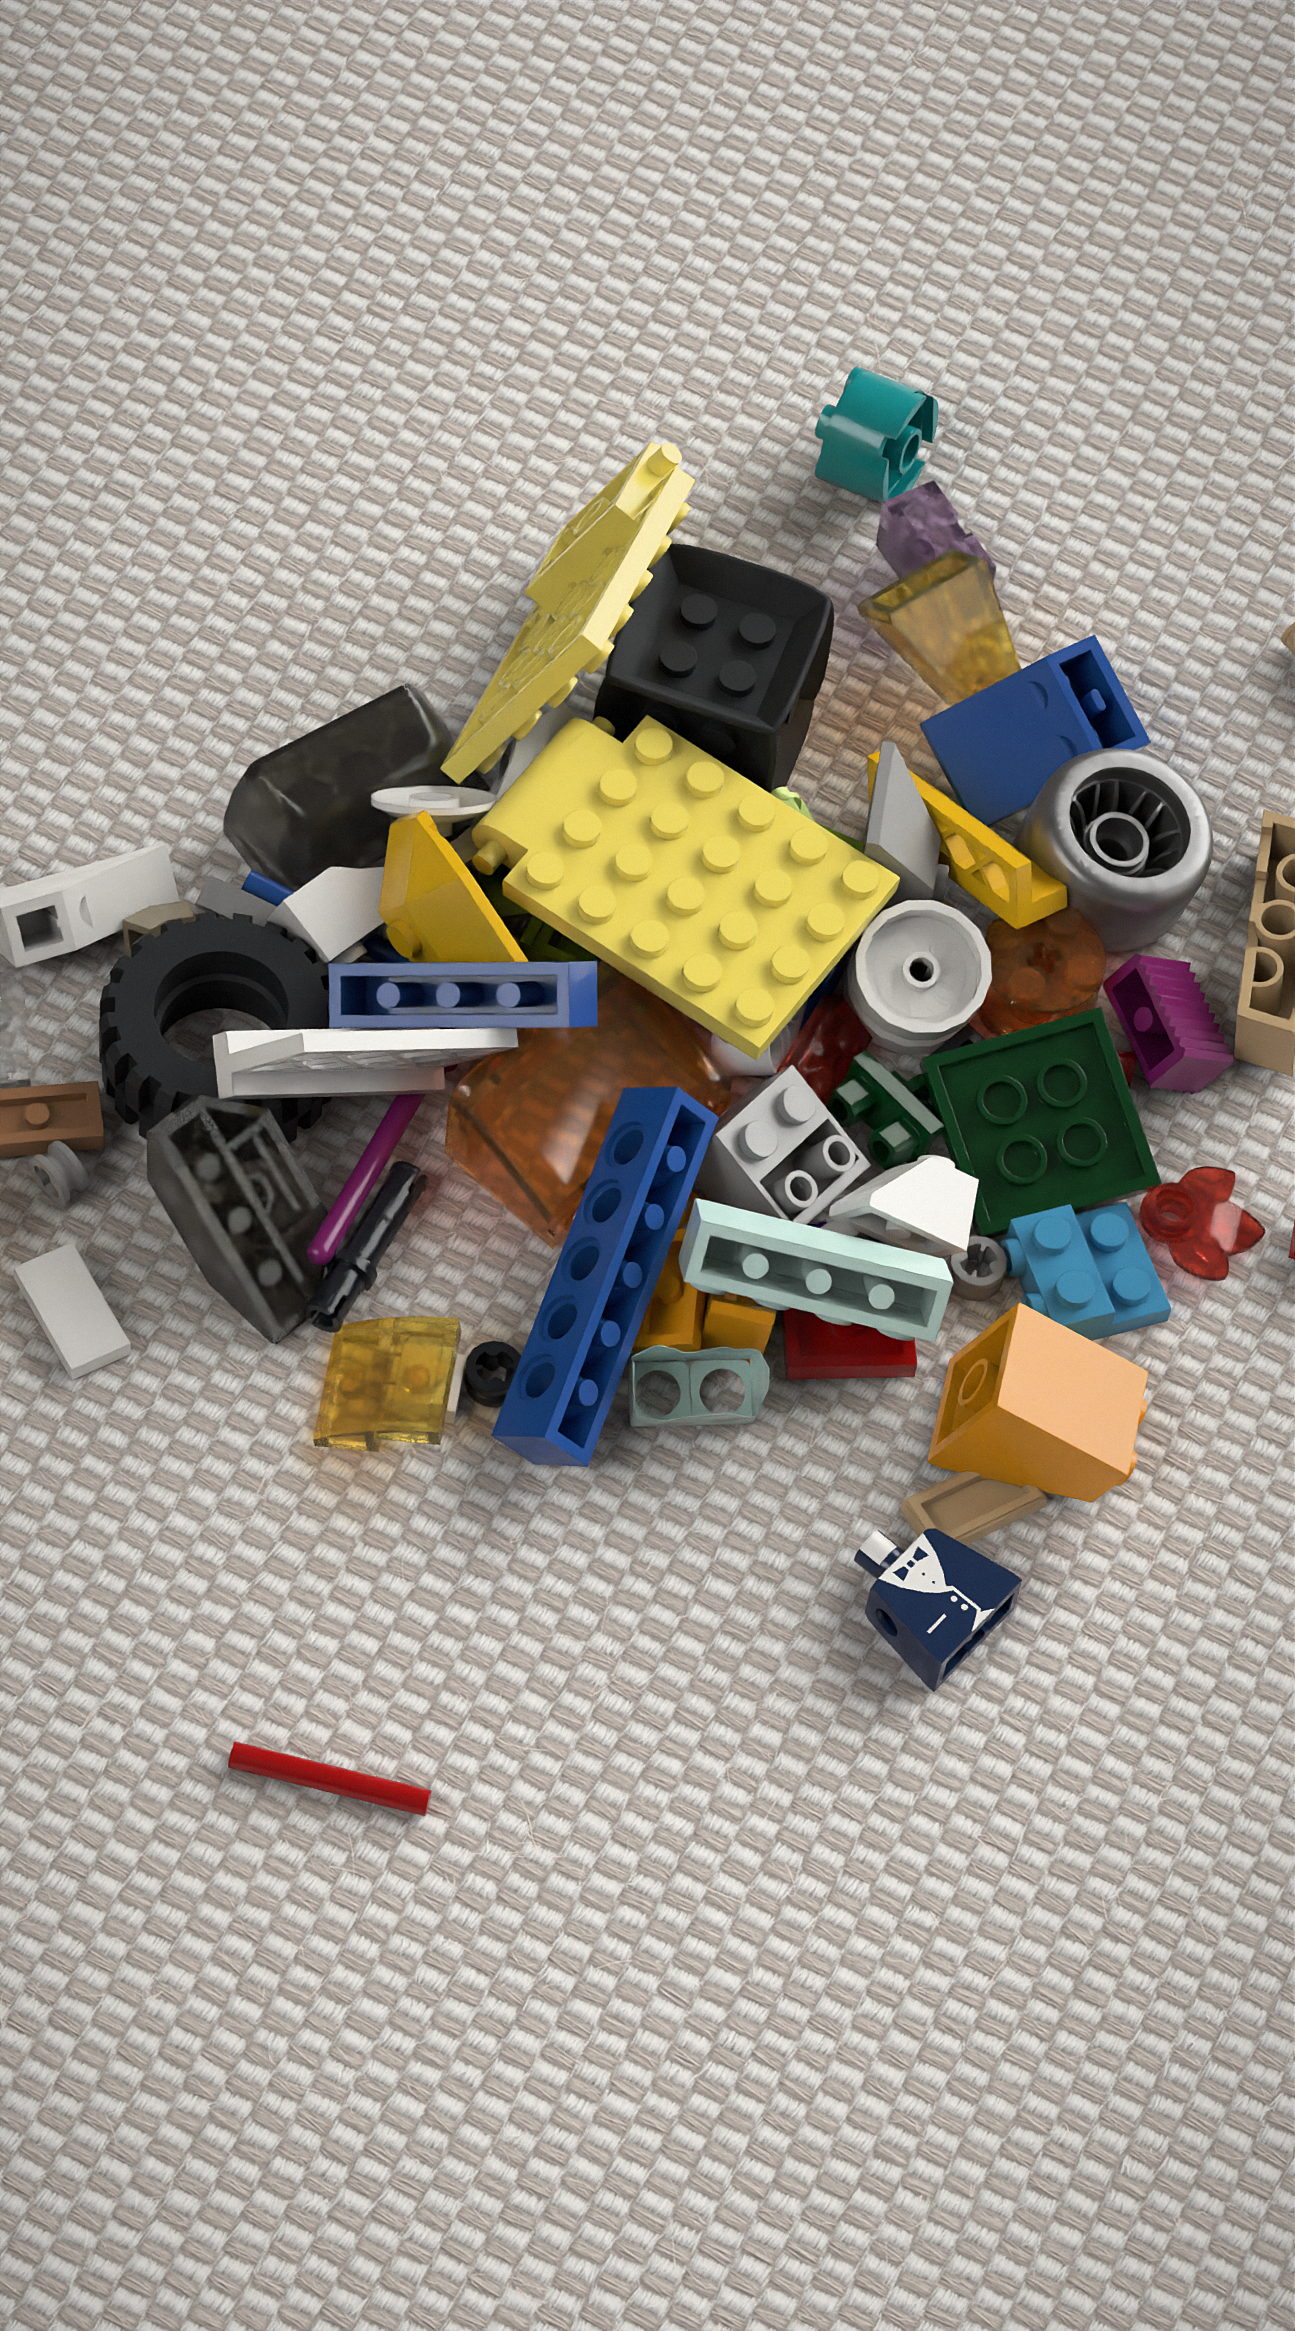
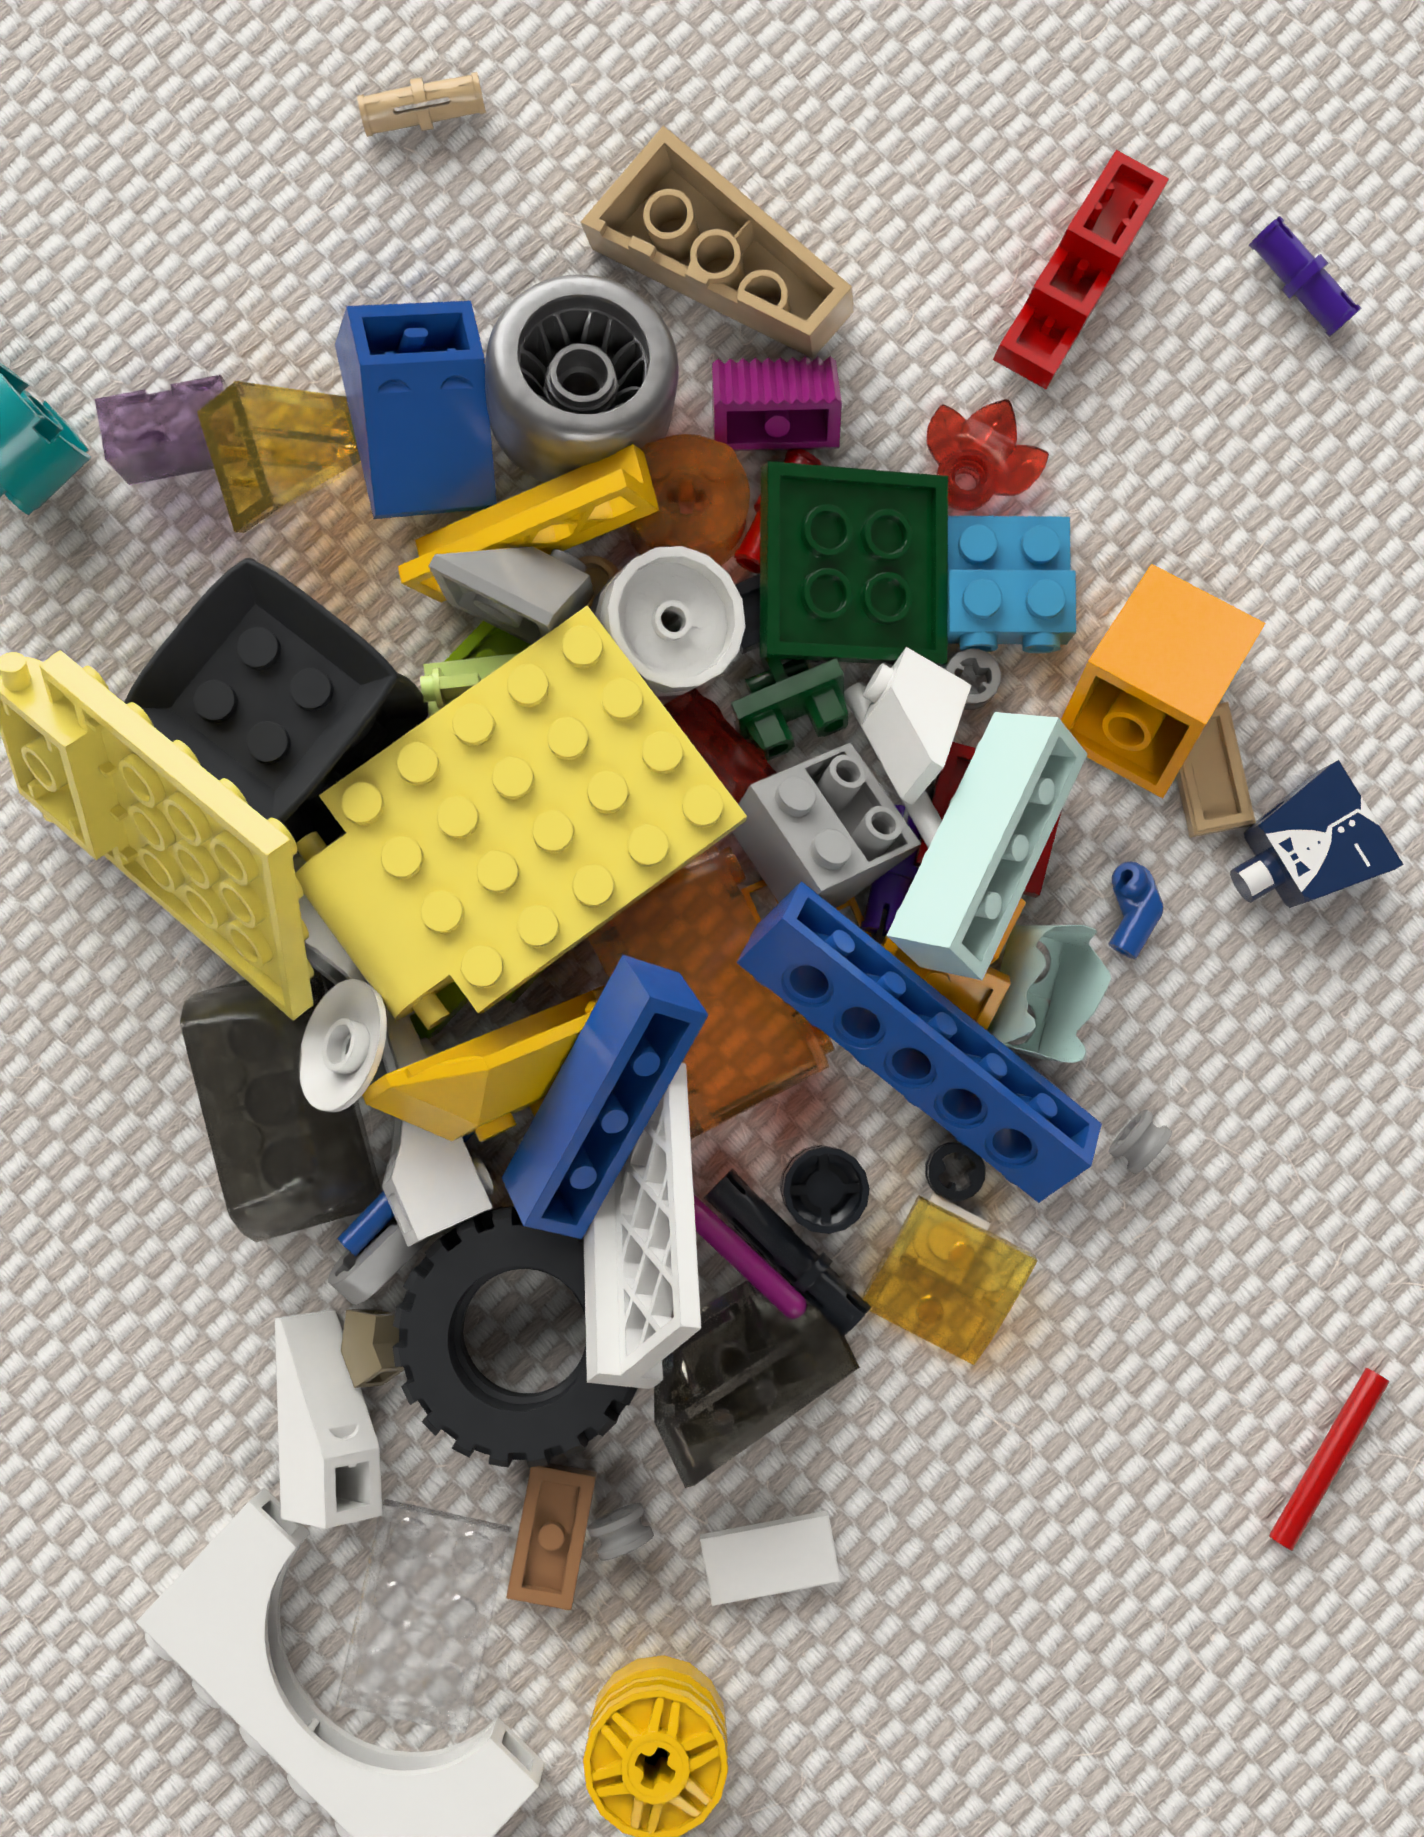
camera: 65 degrees left, 25 degrees up
none -> black wheel [780,1145,870,1234]
none -> blue arm [1108,861,1163,960]
none -> light grey bush [1109,1110,1172,1174]

